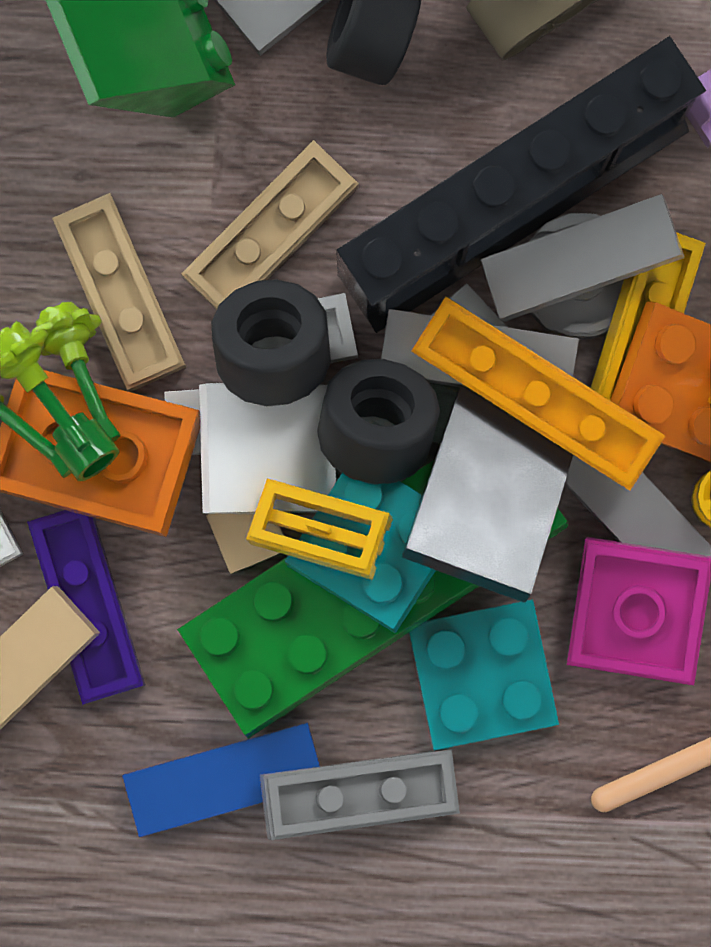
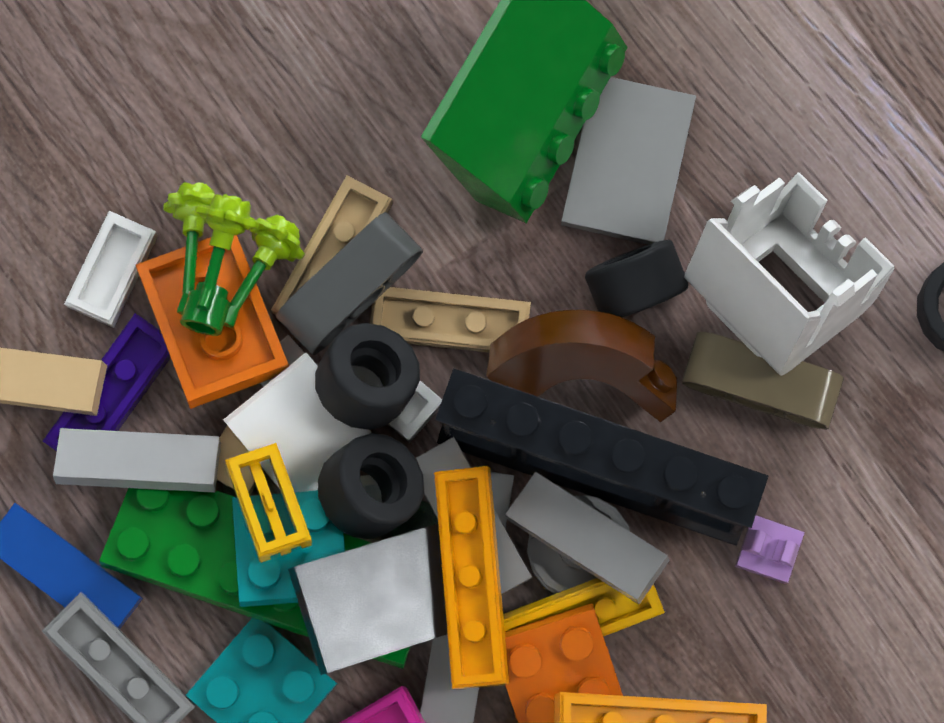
camera: 55 degrees right, 5 degrees down
none -> light grey tile [53,428,221,492]
none -> dark grey beam [276,212,423,355]
none -> reddish brown arch [486,310,677,423]

